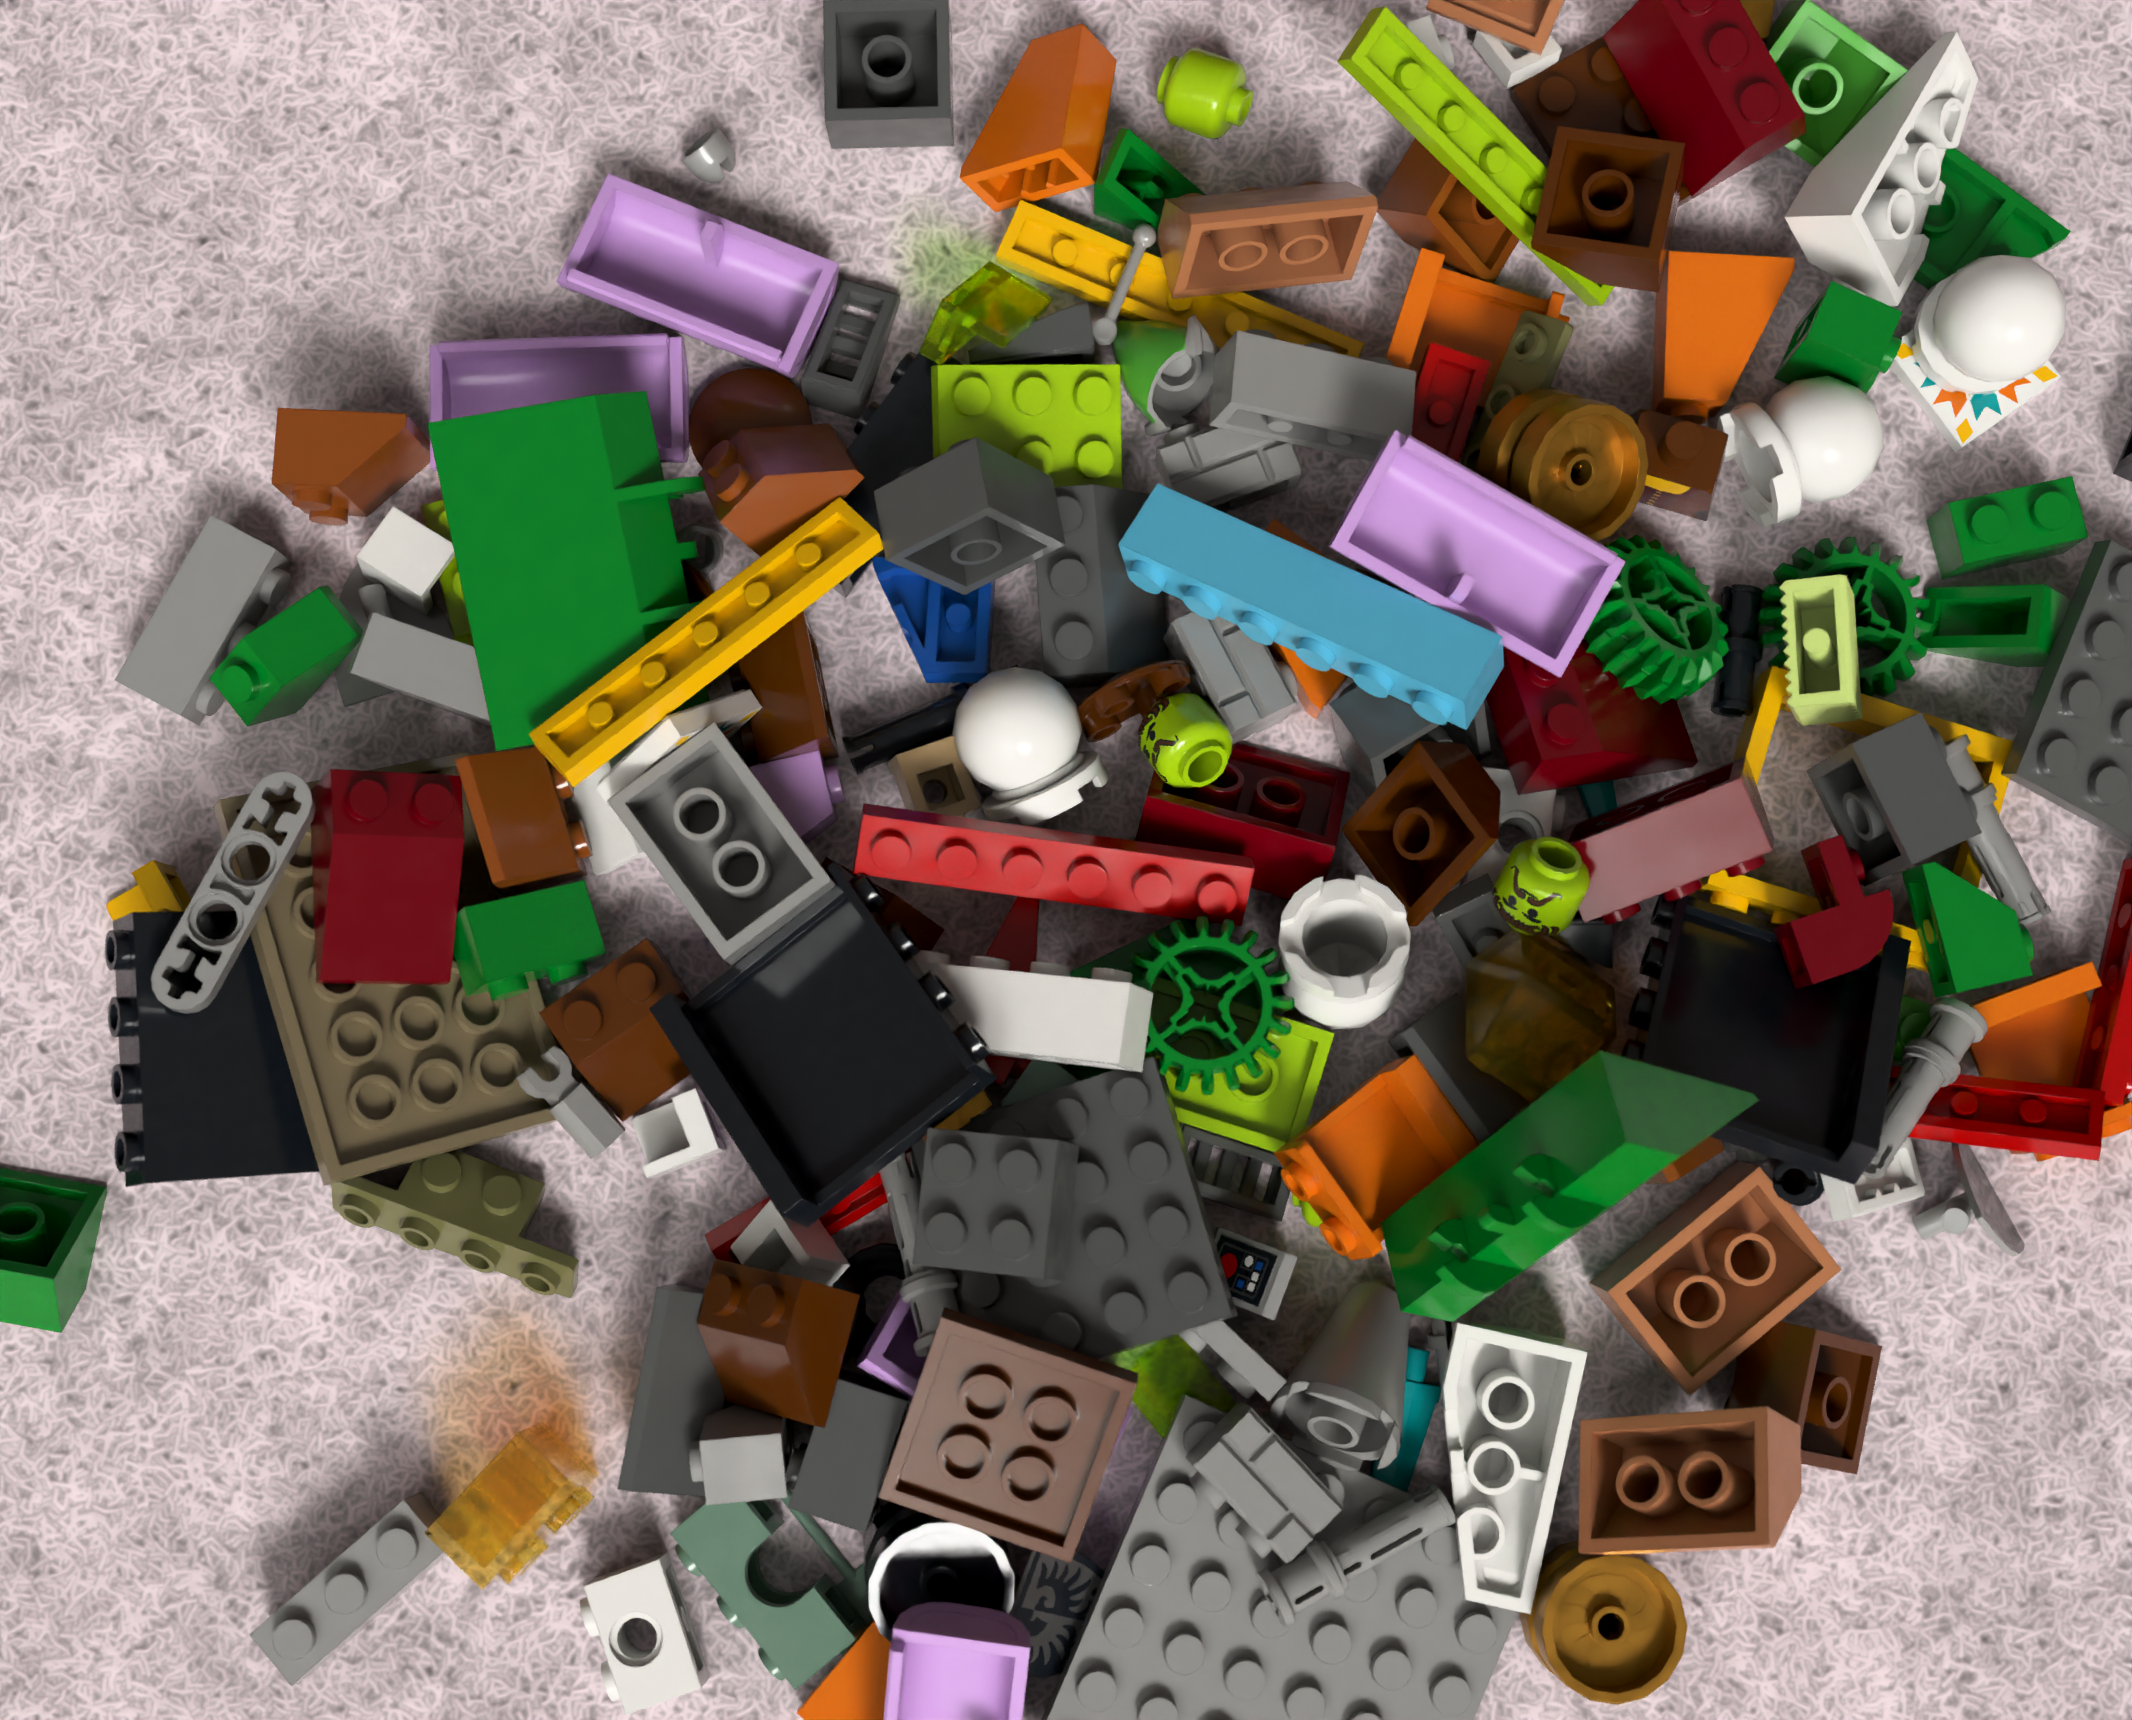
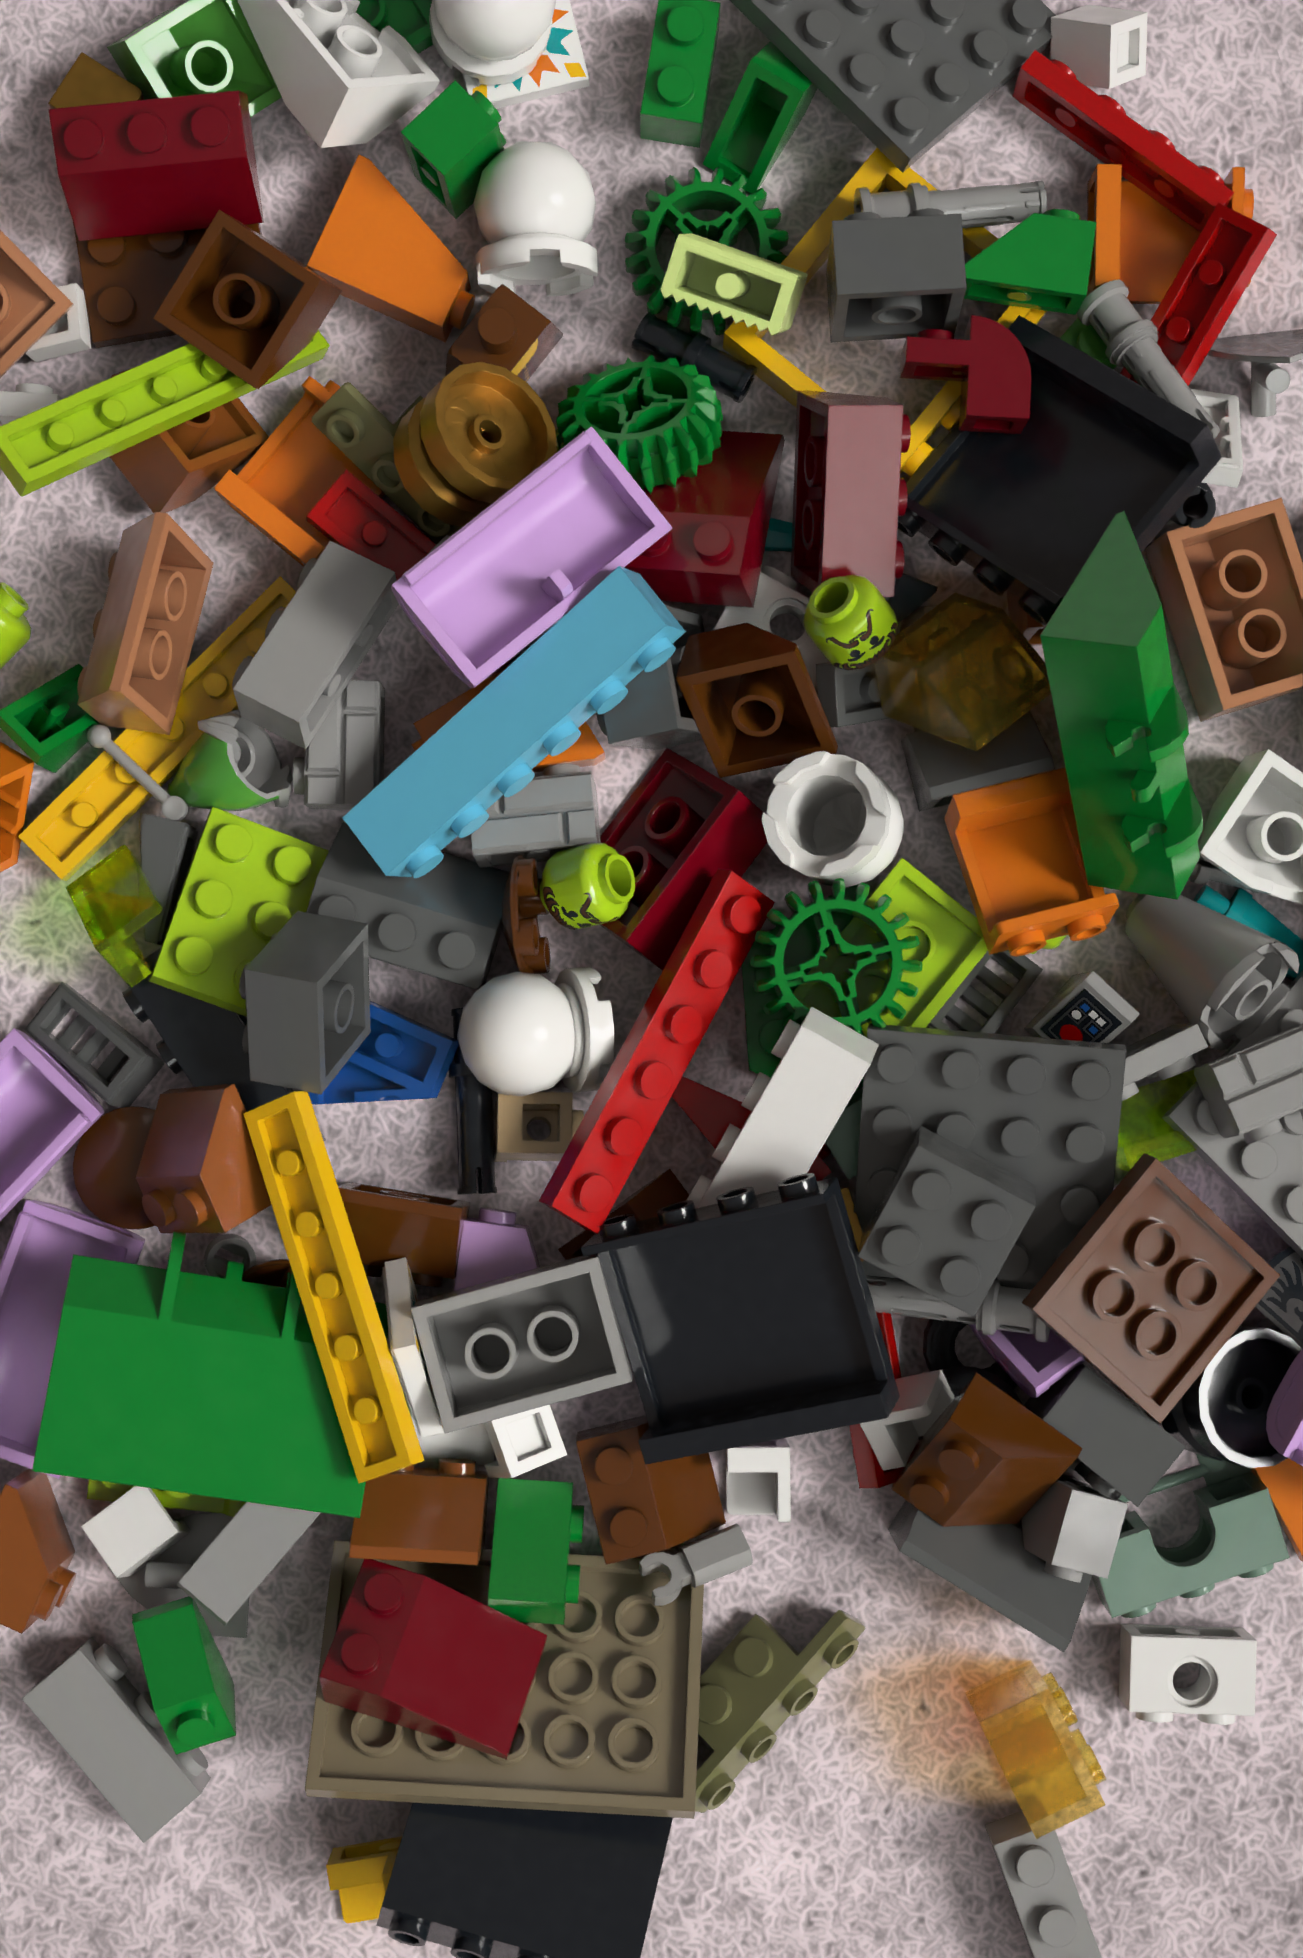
camera: 75 degrees left, 5 degrees up
light grey beam [151,771,316,1014] -> none
none -> white panel [484,1405,567,1478]

